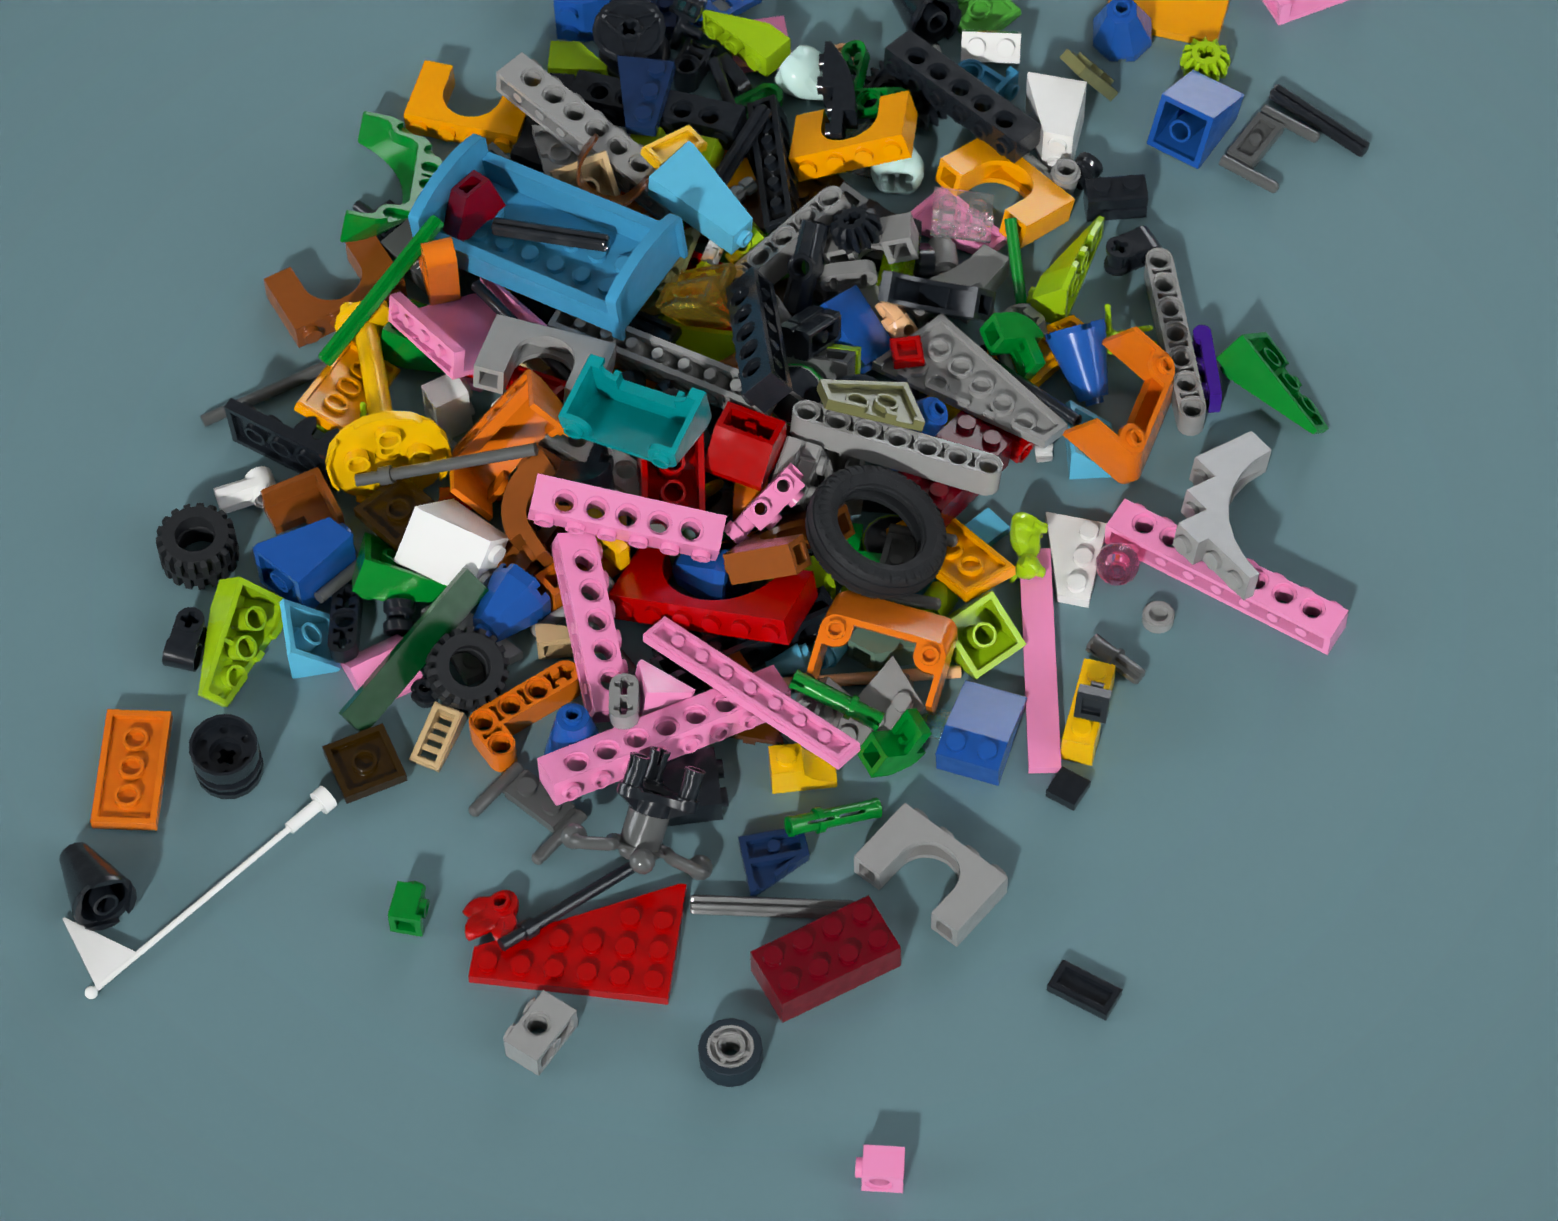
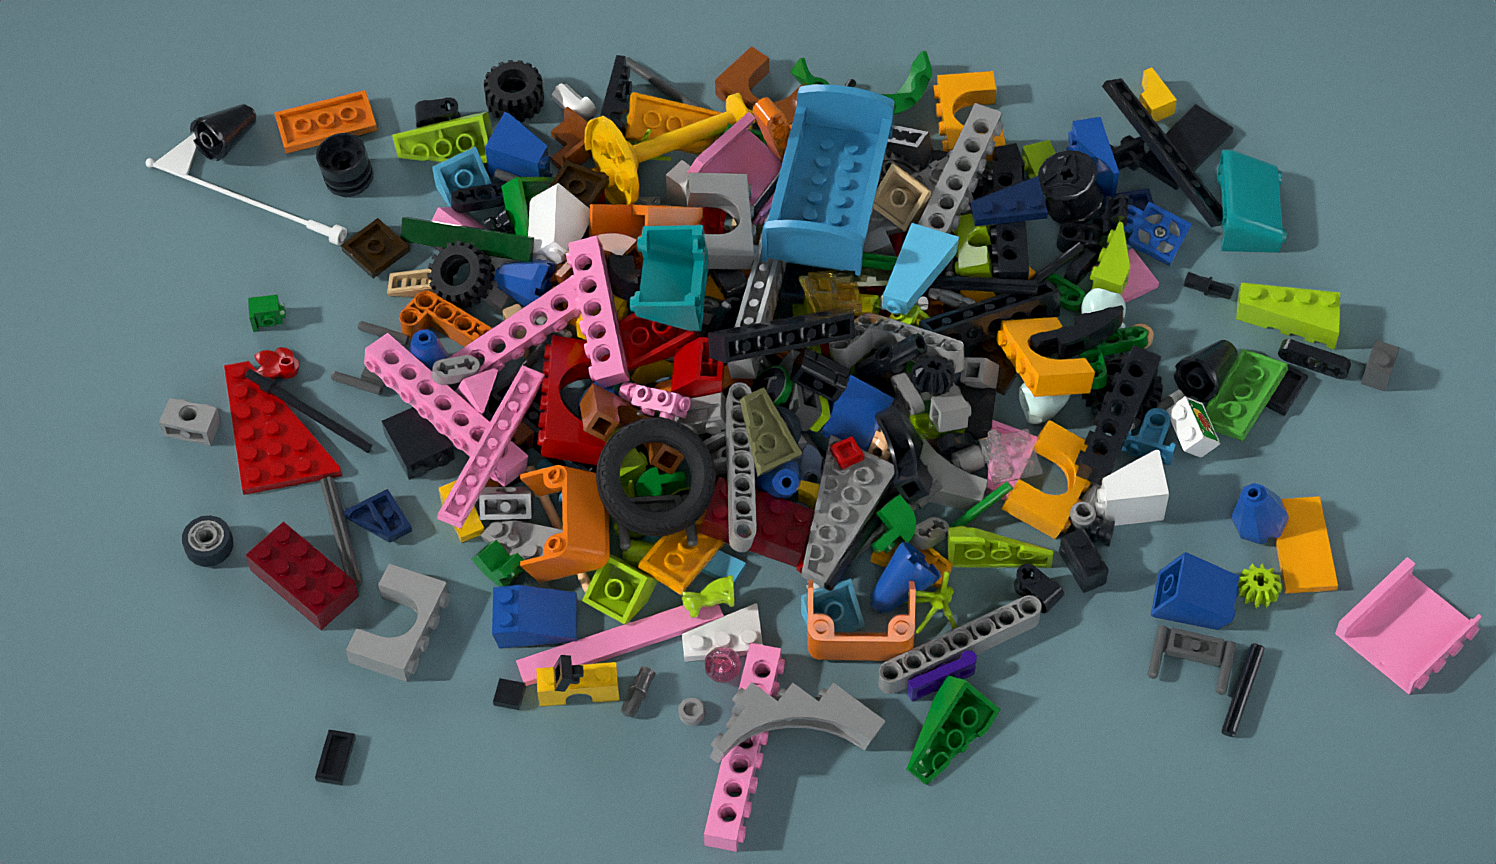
camera: 70 degrees right, 0 degrees up
green axle [318,215,444,366] -> none
dark grey bar [354,443,538,487] -> none
dark red slope [442,170,506,242] -> none
black axle [491,217,610,252] -> none
wheel [561,746,713,880] -> none
reddish brown piece [576,134,649,207] -> none
yellow tile [641,125,708,170] -> none
green pin [784,797,882,837] -> none
green pin [788,669,885,731] -> none
bright pink brick [855,1145,905,1193] -> none
olive wing [1059,48,1119,101] -> none

